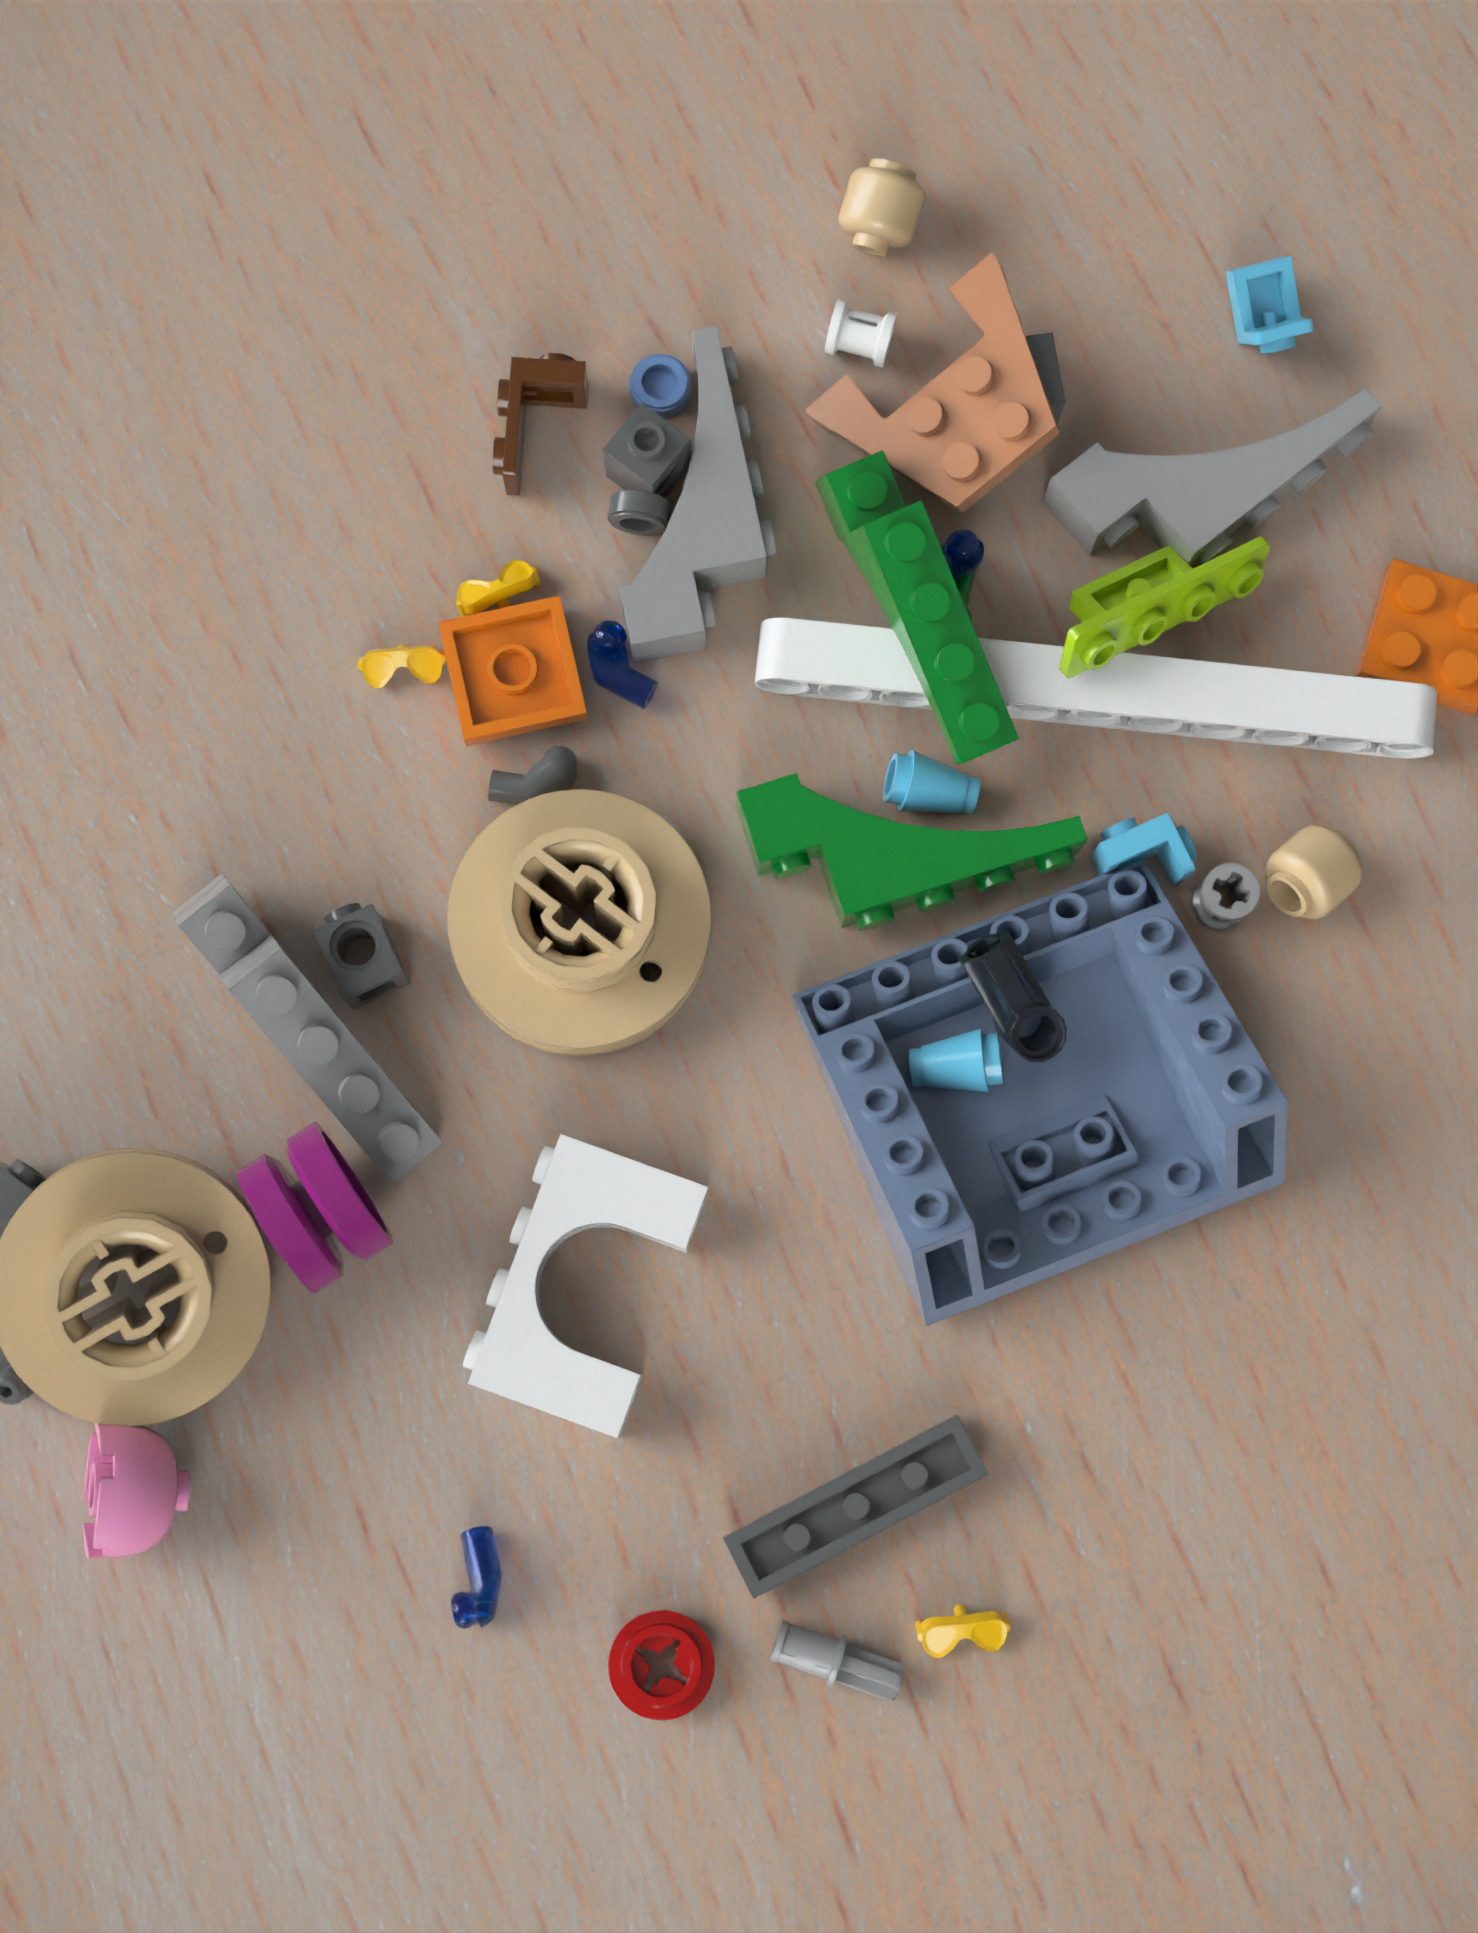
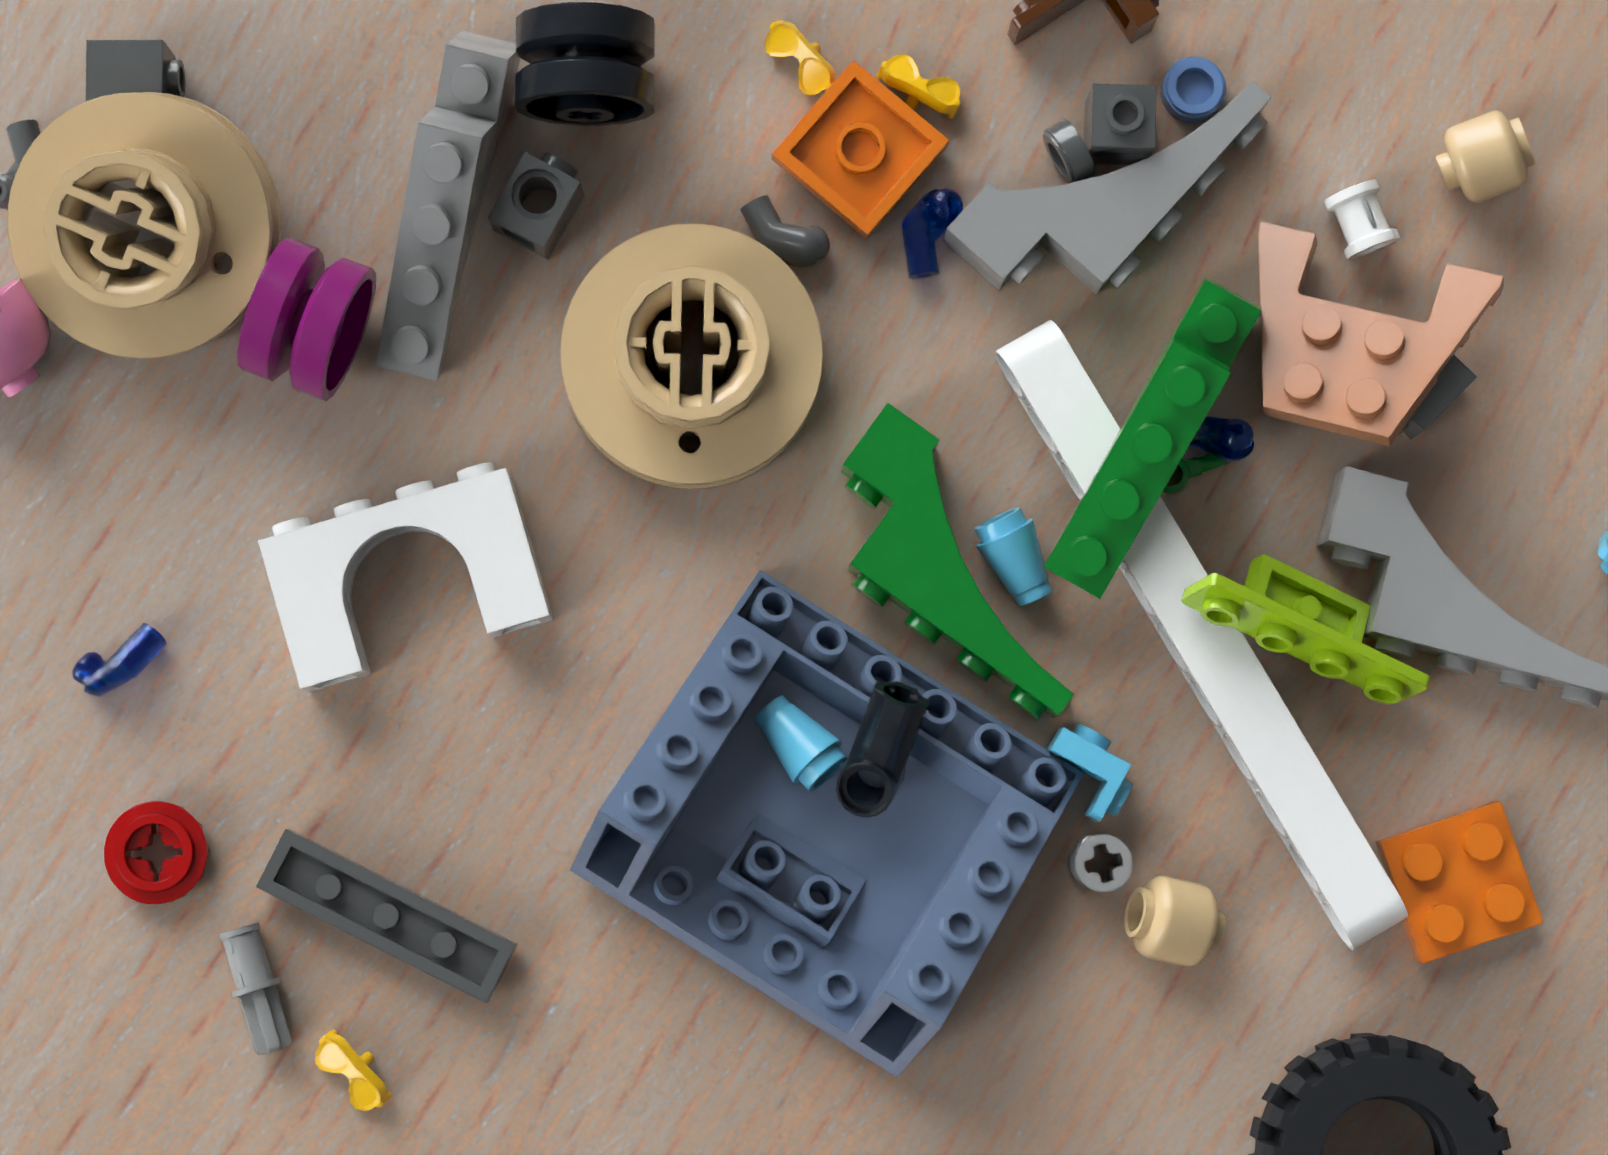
camera: 50 degrees right, 5 degrees up
none -> black wheel [515,2,655,126]

